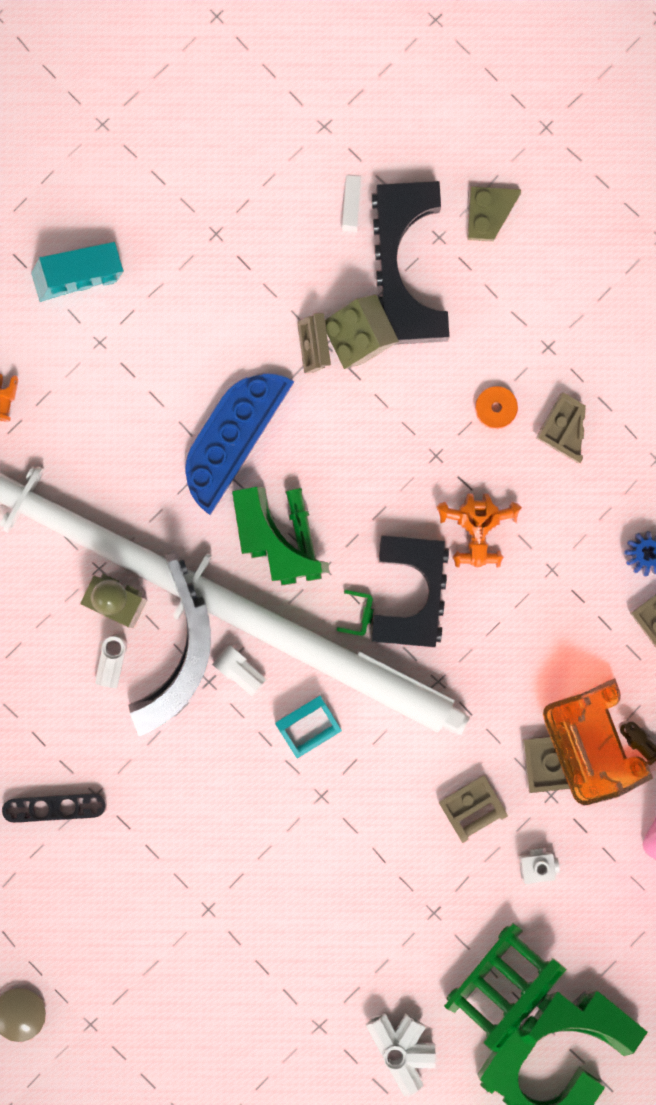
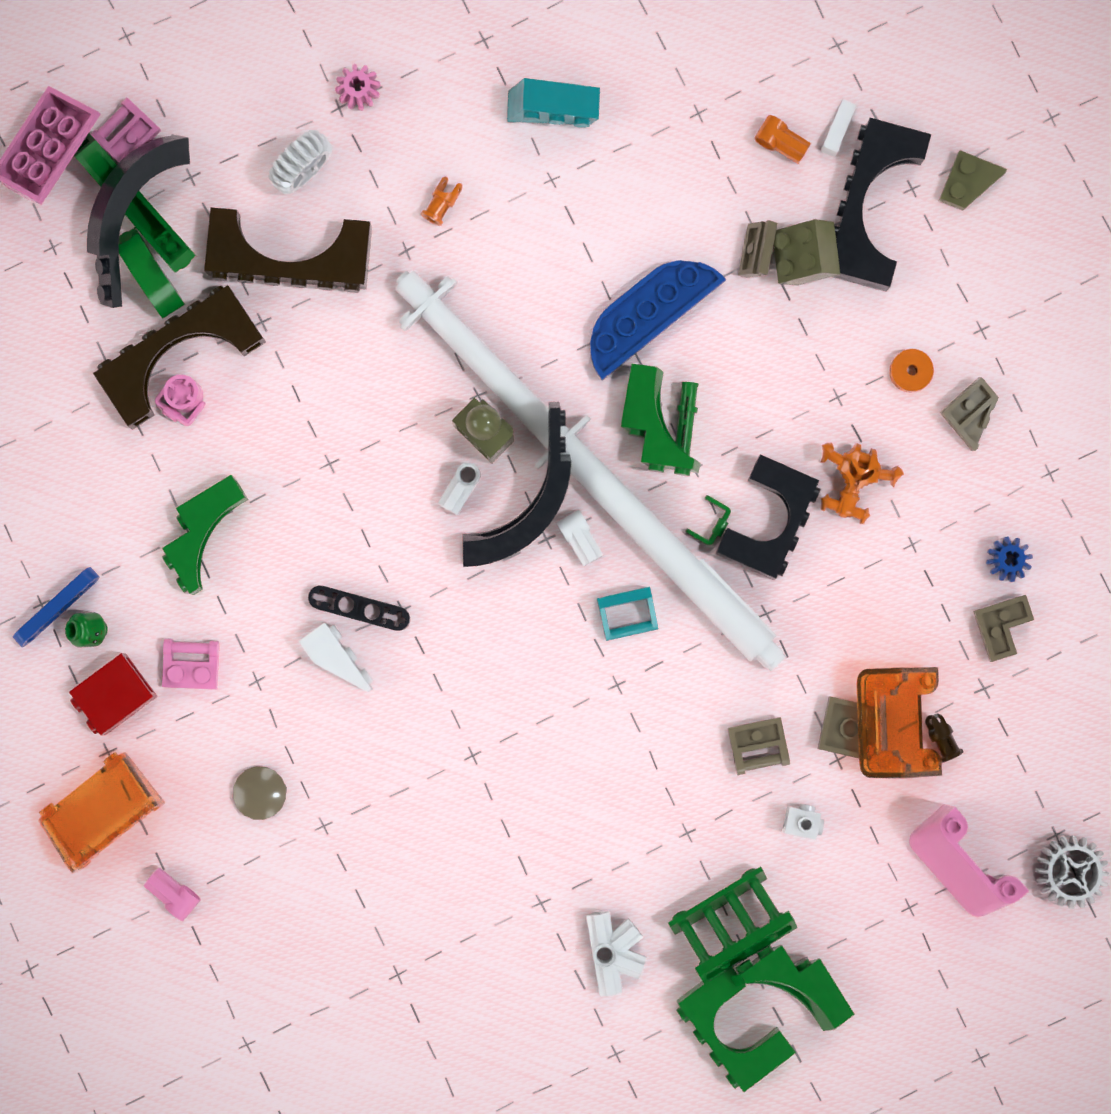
camera: 20 degrees right, 0 degrees up
none -> white slope [298,623,374,692]
none -> orange piece [754,115,811,164]

